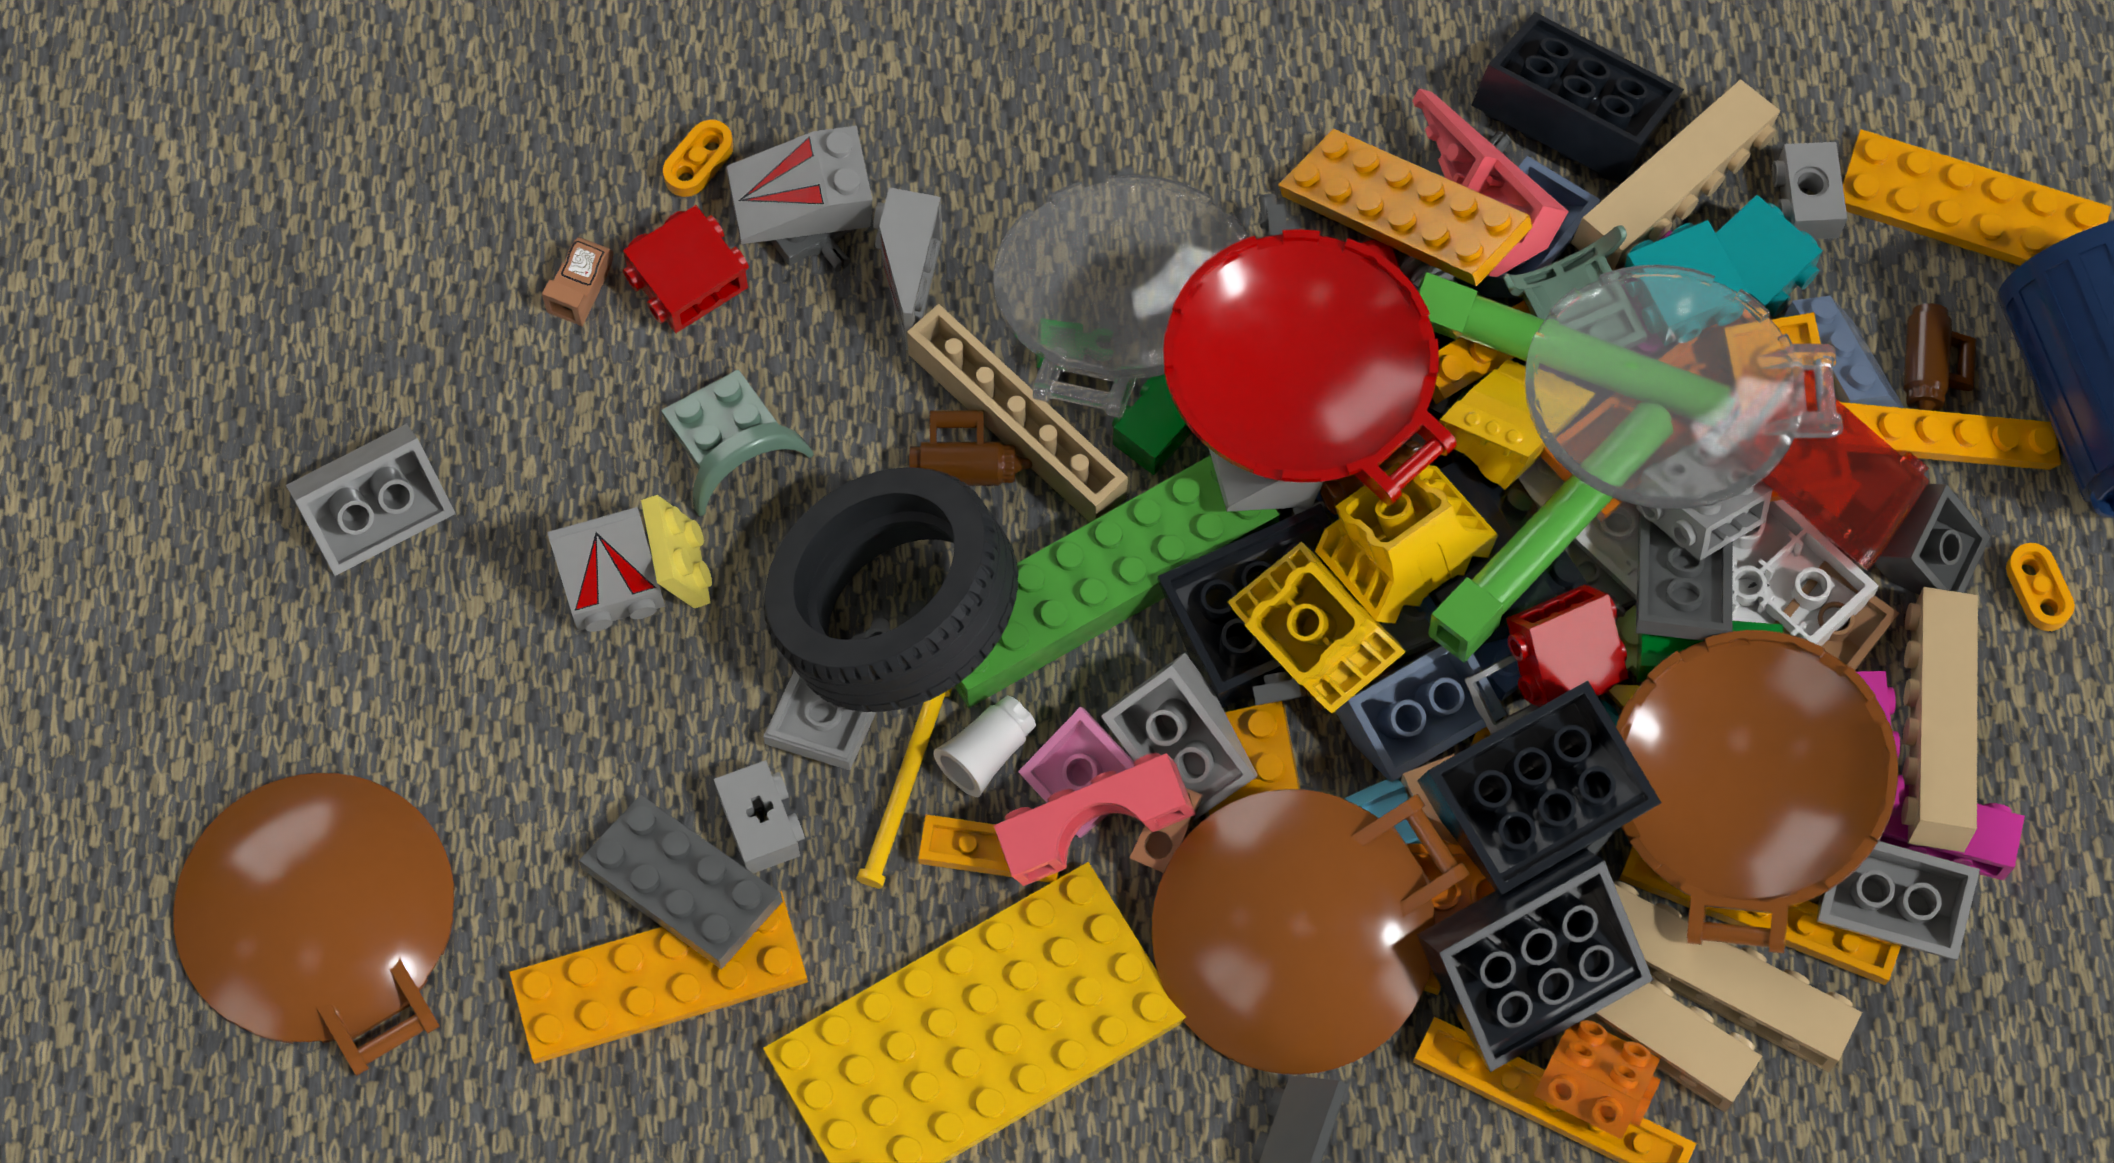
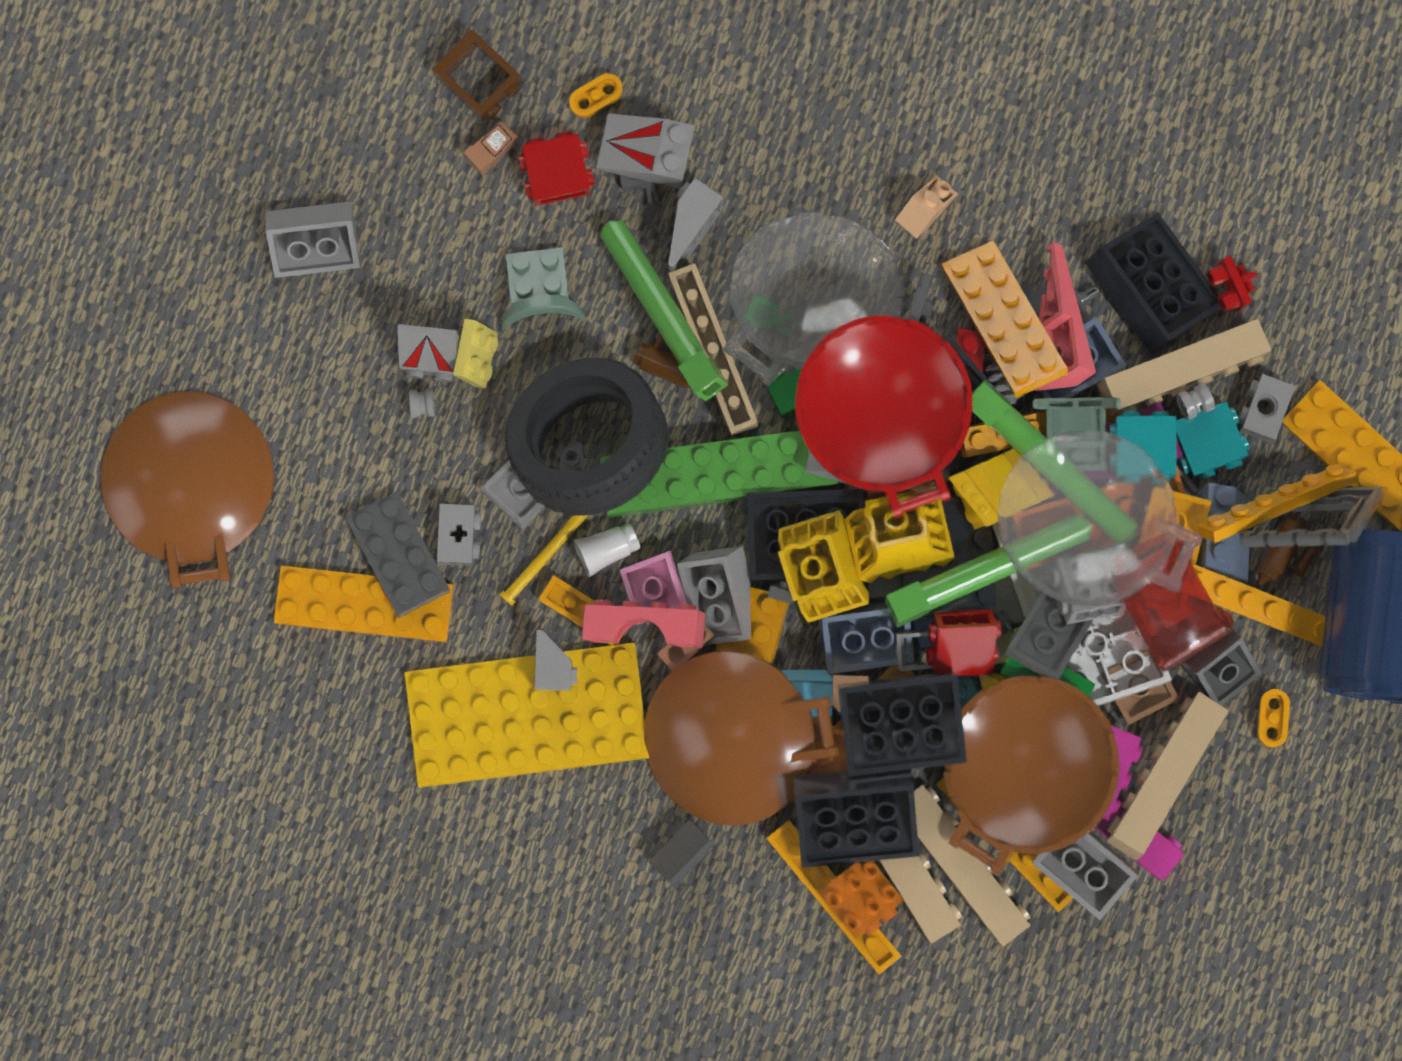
camera: 30 degrees right, 15 degrees up
none -> light grey wheel [409,388,435,418]
none -> reddish brown window [432,29,522,122]
none -> light grey slope [535,630,578,691]
none -> bright green brick [600,220,729,402]
none -> light nougat slope [895,175,958,239]
none -> light grey wheel [1176,383,1215,421]
none -> light orange plate [1196,464,1357,543]
none -> red hips [1206,255,1258,312]
none -> dark grey hinge [1239,487,1383,547]

